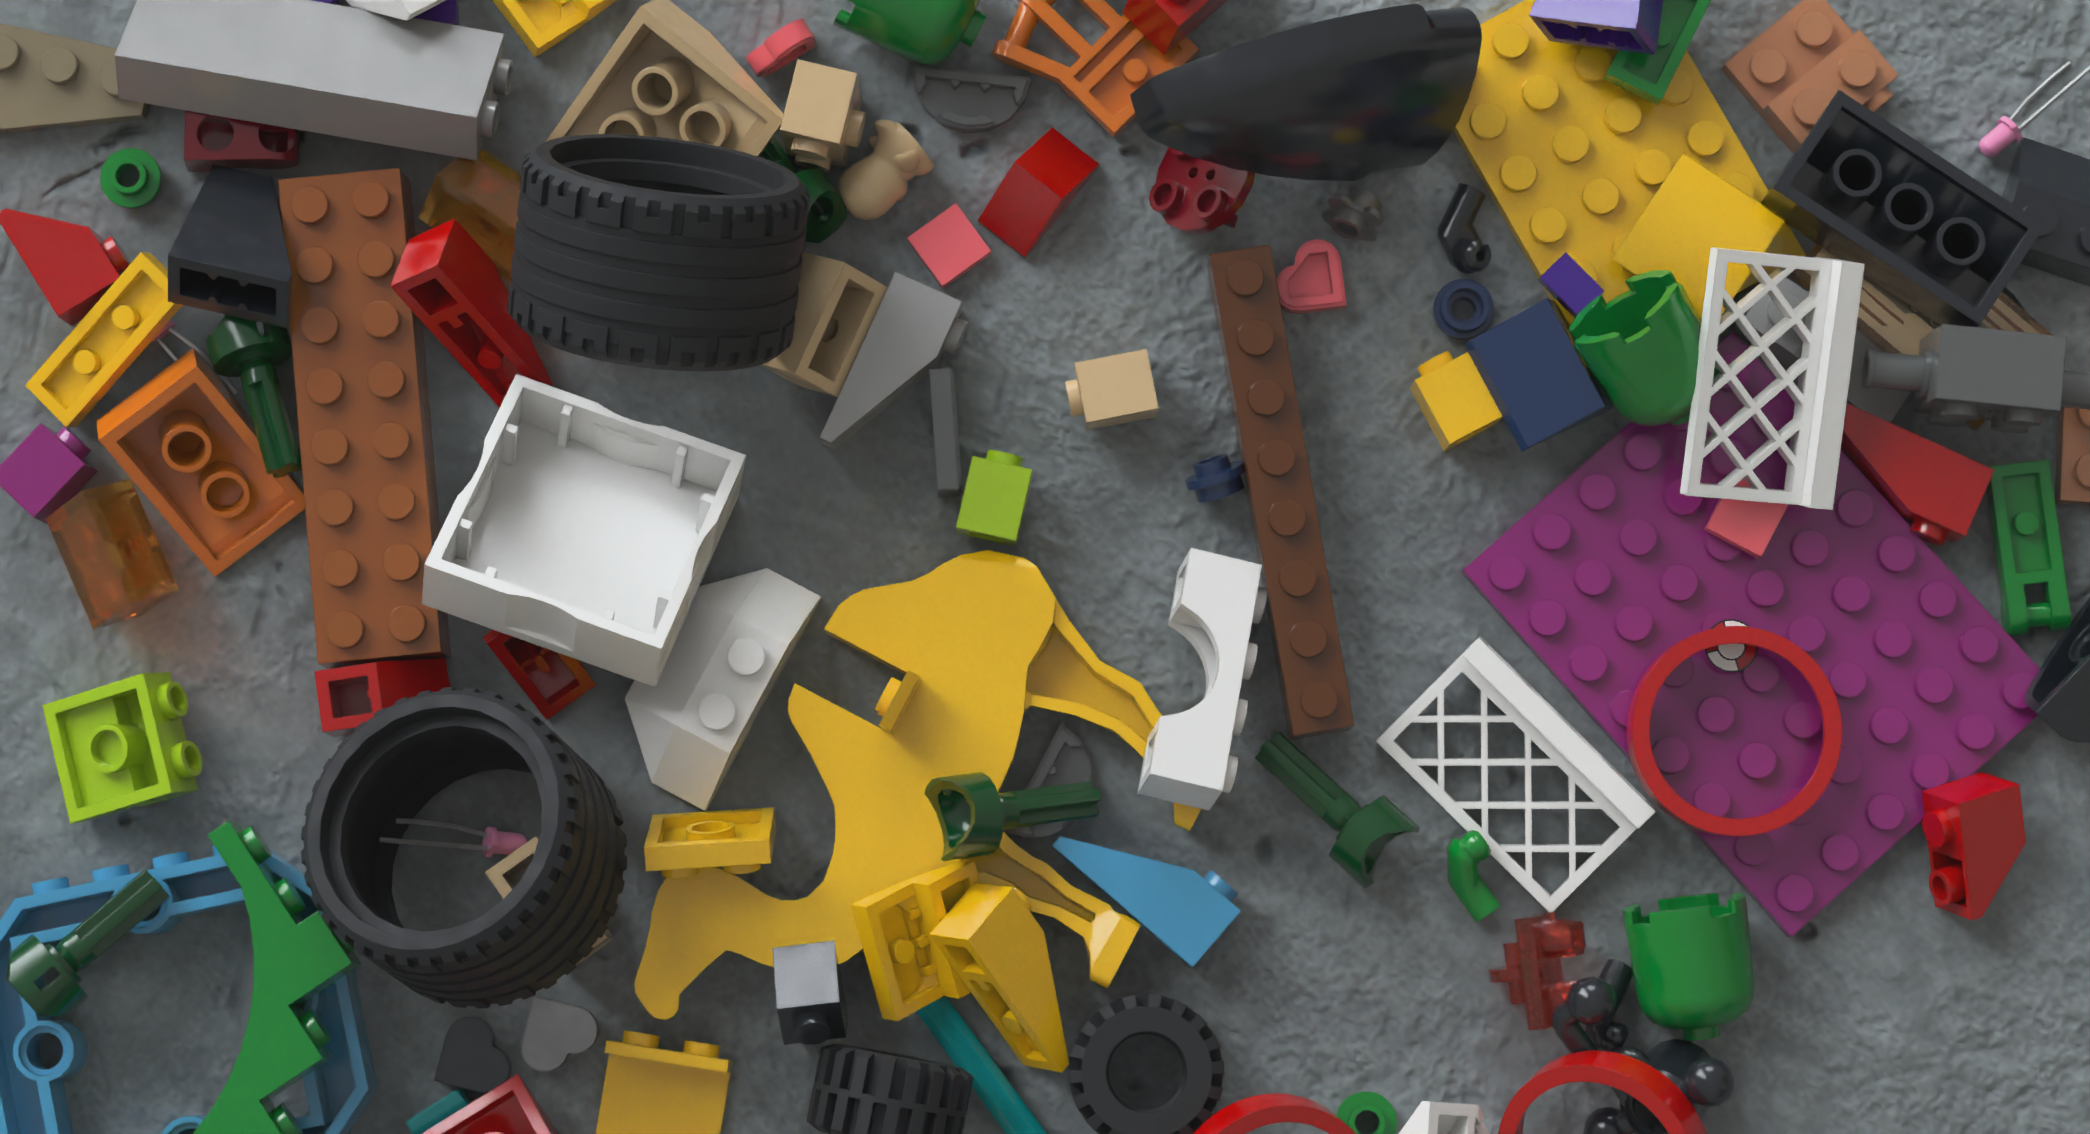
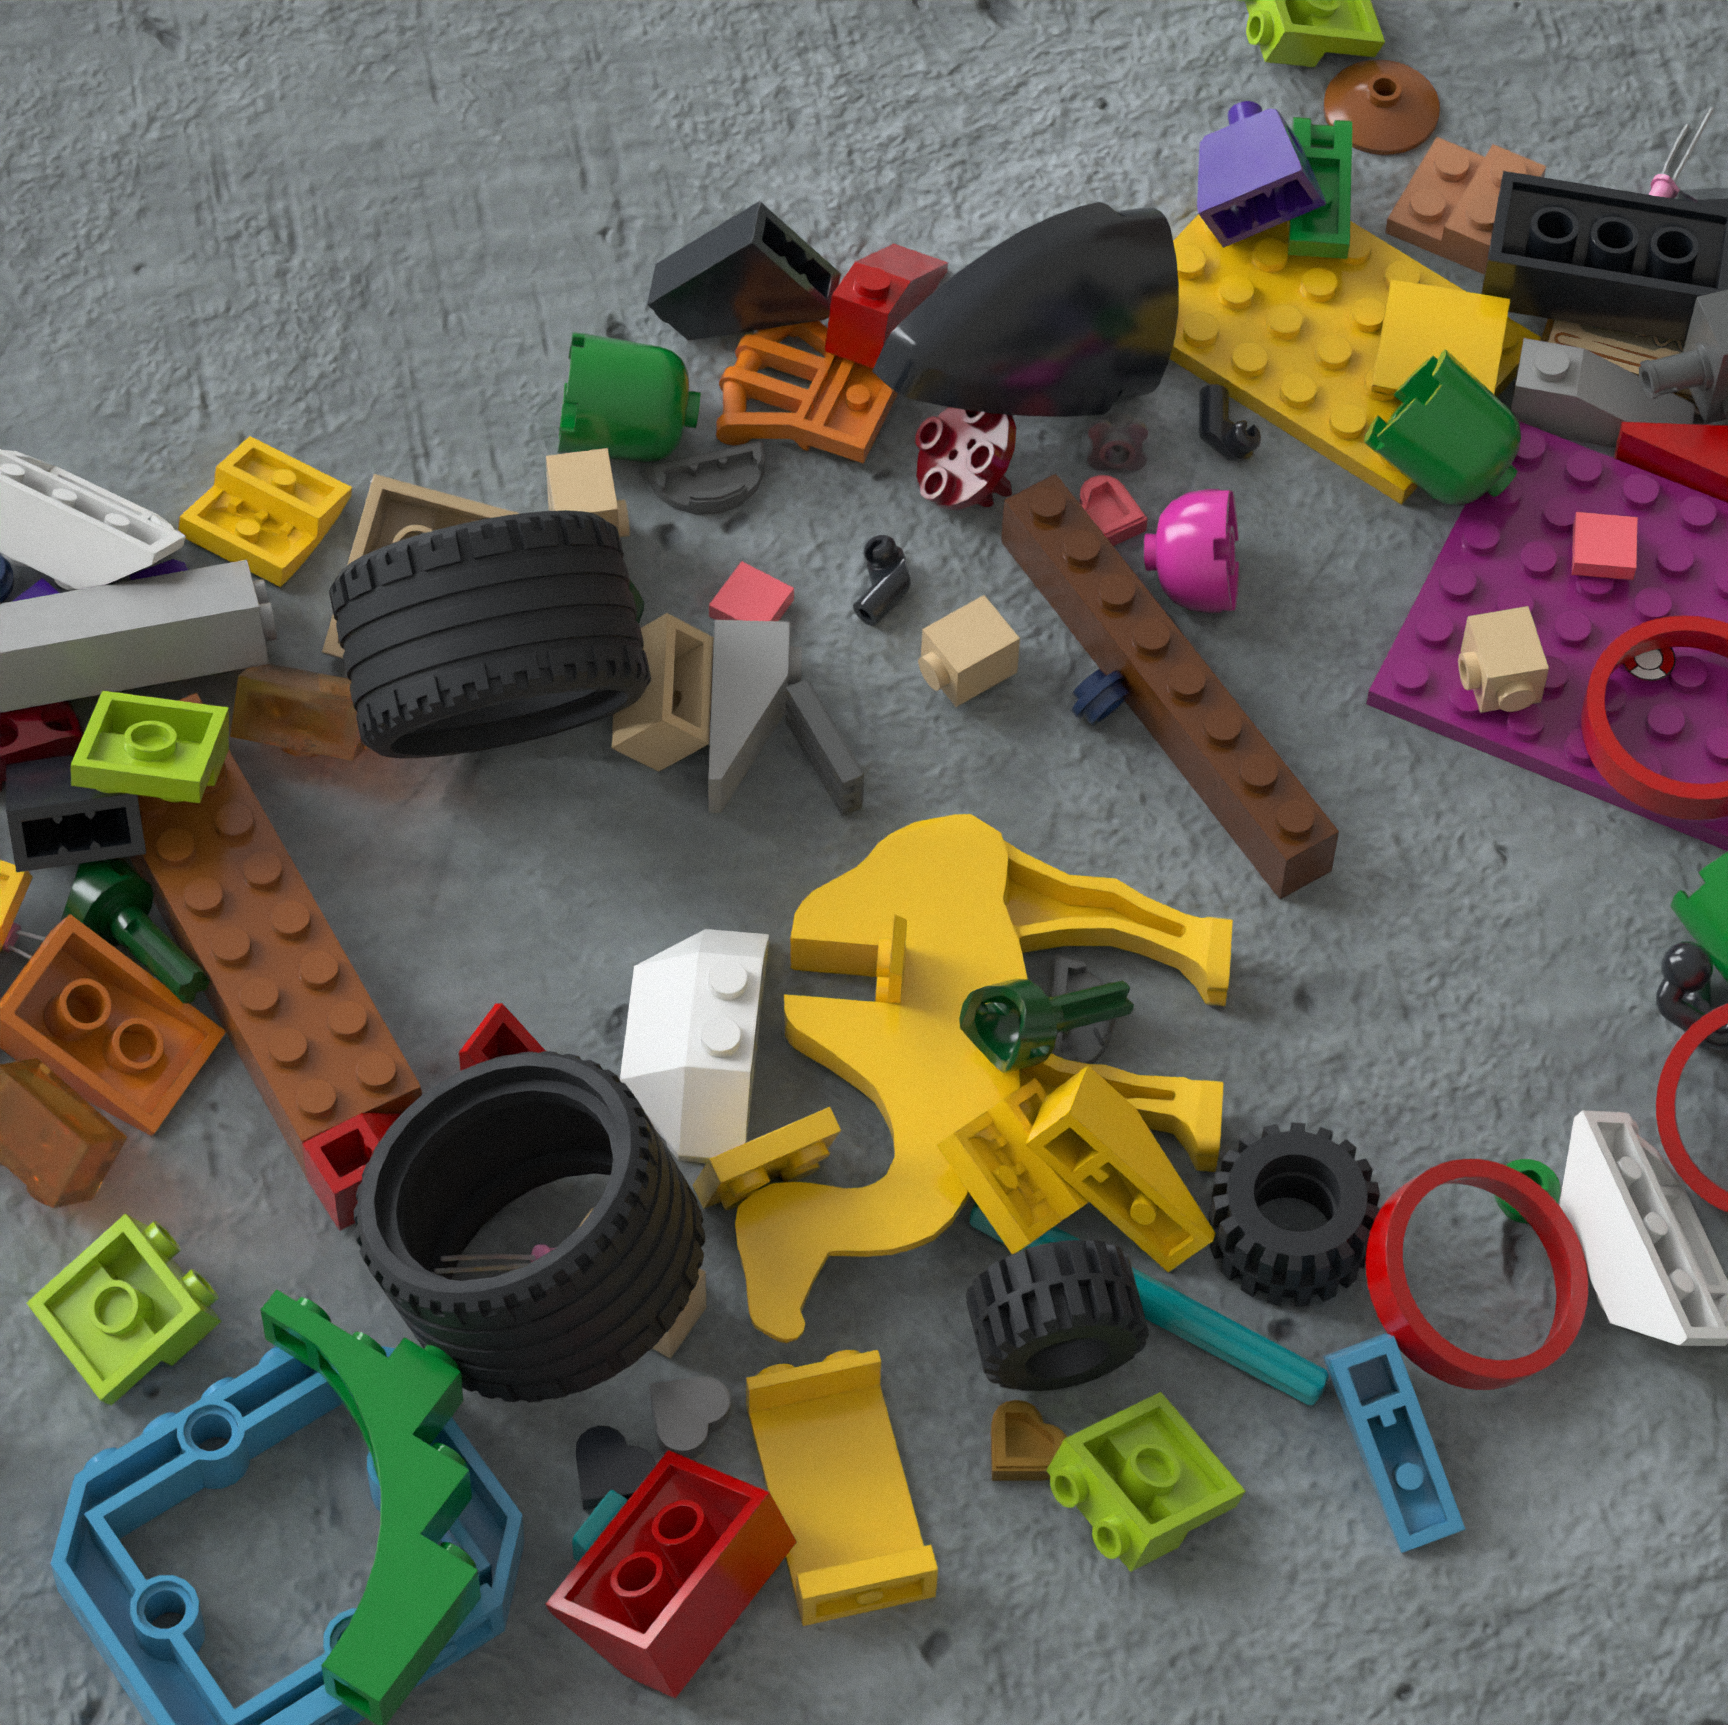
camera: 25 degrees left, 25 degrees down
dark green piece [7,869,170,1017] -> none
red slope [390,218,552,408] -> none
white tile [422,374,746,687] -> none
coral tile [745,18,817,78] -> none
slope [772,940,848,1045] -> none
tan animal [837,119,935,221] -> none
lime brick [956,450,1032,547] -> none
red slope [978,127,1099,259] -> none
dark azure slope [1052,836,1241,968] -> none
white arch [1137,548,1267,811] -> none
dark green piece [1255,731,1420,889] -> none
white fence [1376,636,1656,914] -> none
yellow brick [1410,351,1503,452] -> none
dark blue plate [1433,279,1494,340] -> none
green arm [1447,830,1501,923] -> none
dark blue slope [1464,298,1613,452] -> none
clear red hips [1488,912,1586,1030] -> none
dark purple piece [1538,252,1604,318] -> none
white fence [1680,247,1865,510] -> none
none -> lime plate [71,691,229,803]
none -> black arm [853,535,911,626]
none -> dark pink cylinder [1144,489,1239,613]
none -> tan brick [1458,606,1549,713]

